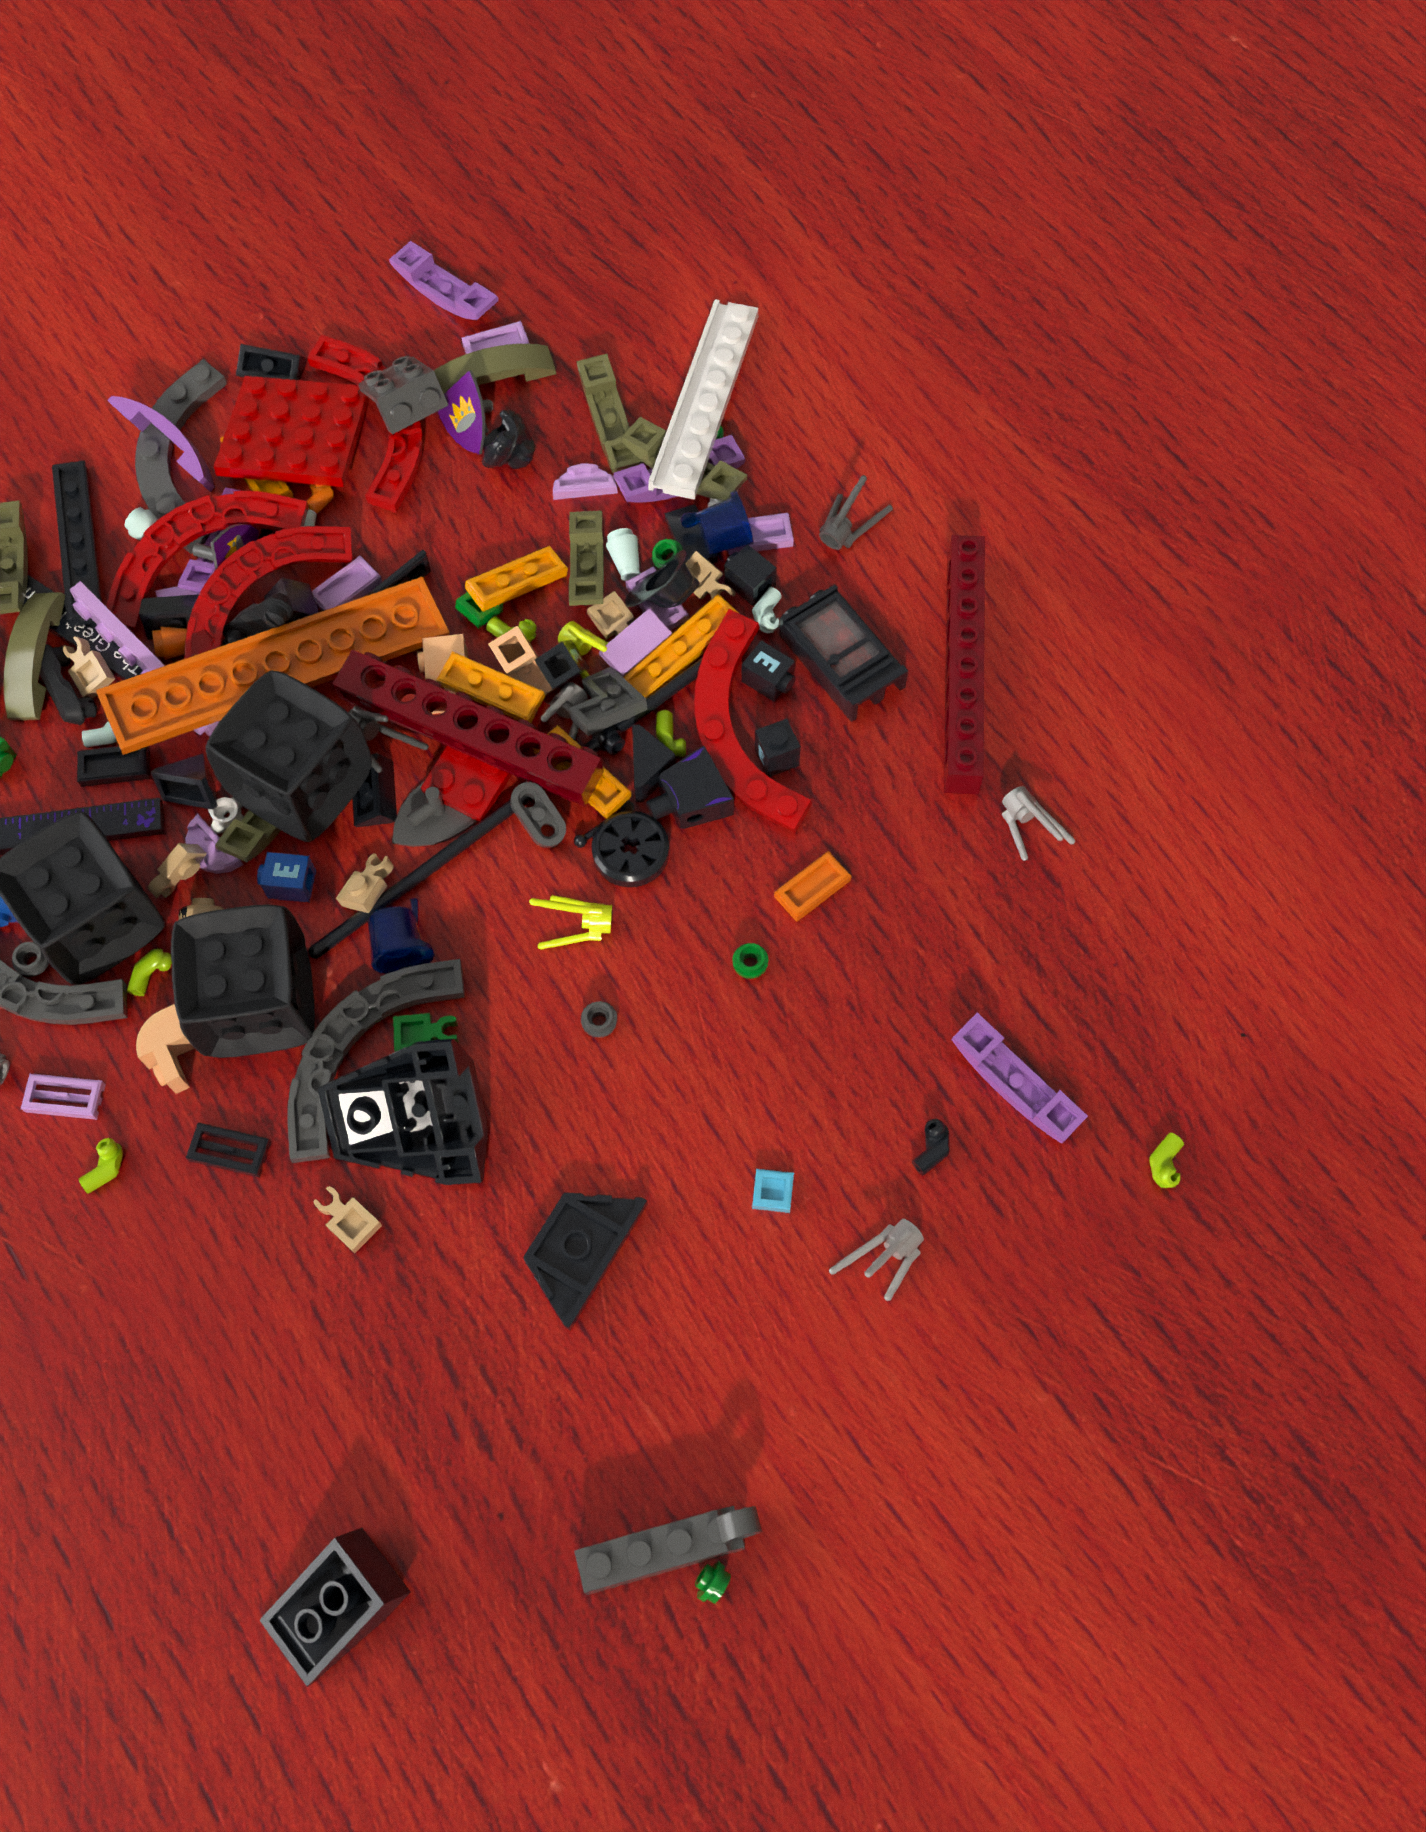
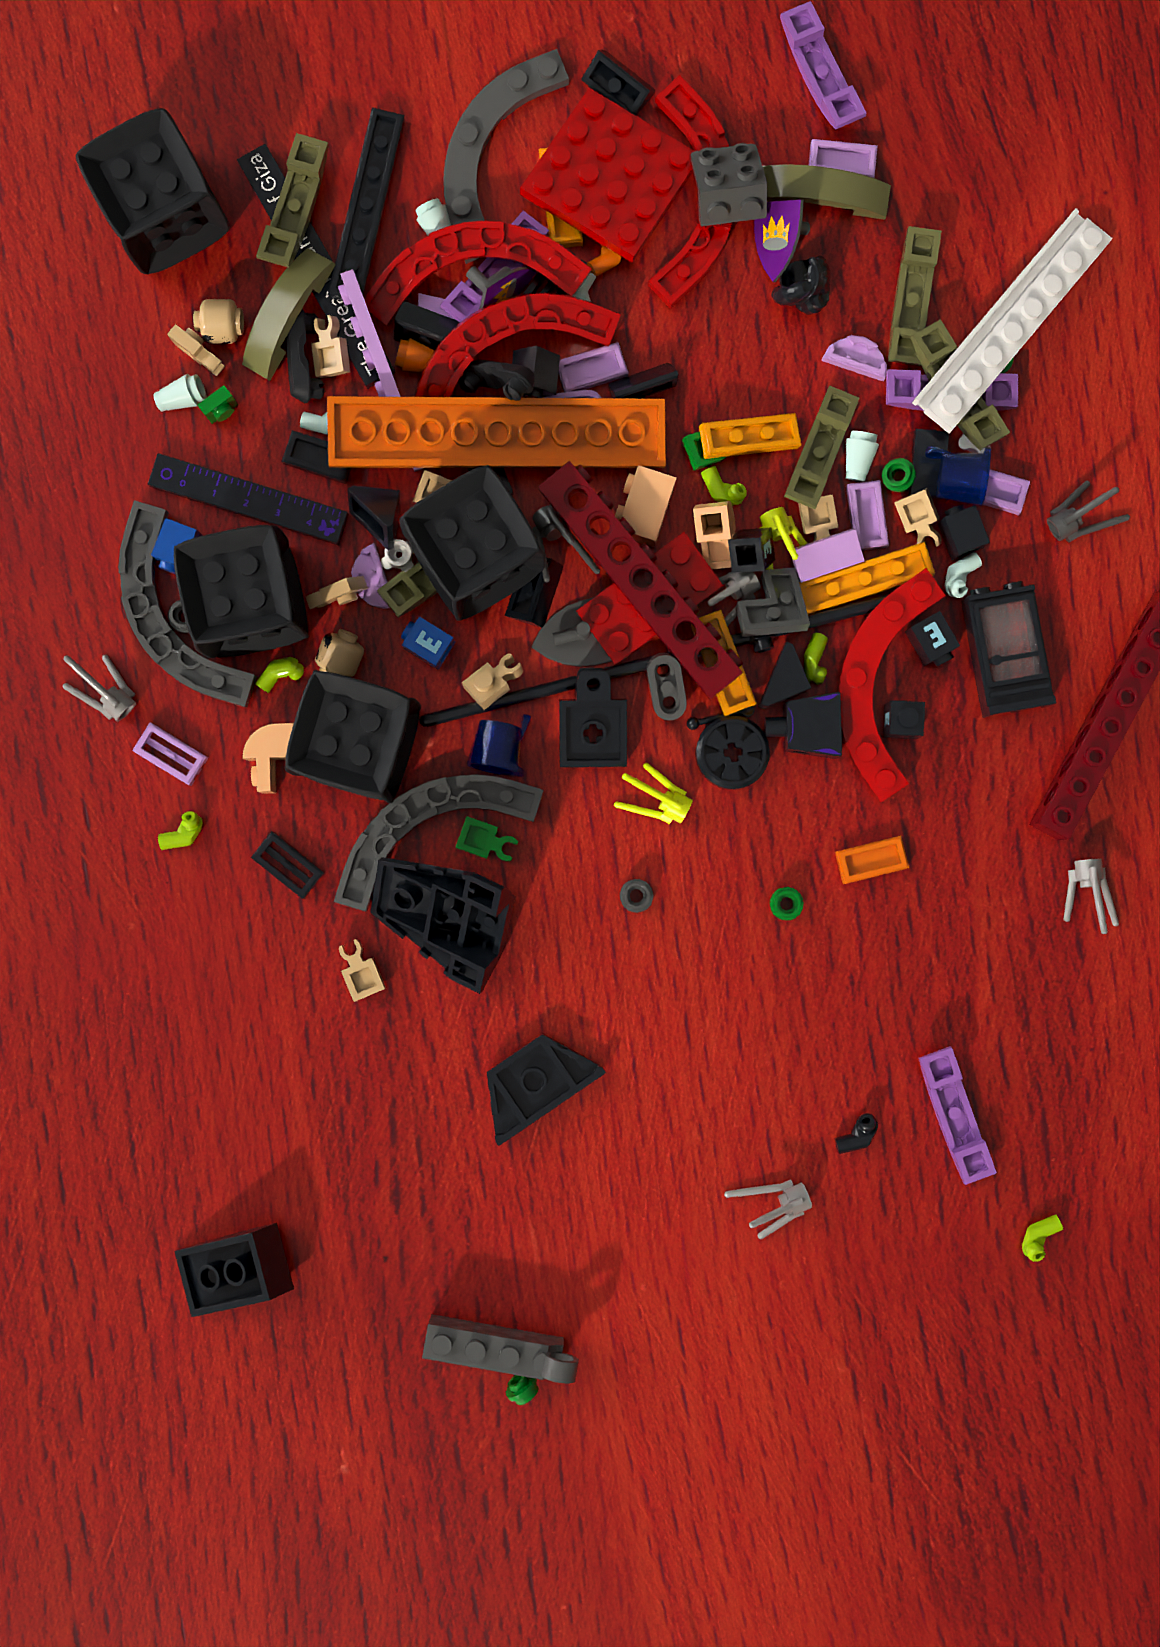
camera: 25 degrees right, 20 degrees up
medium lavender slope [107,396,215,492] -> none
light orange tile [436,651,545,723] -> none
black piece [624,550,699,608] -> none
medium azure tile [752,1169,794,1213] -> none
none -> black plate [559,668,627,767]

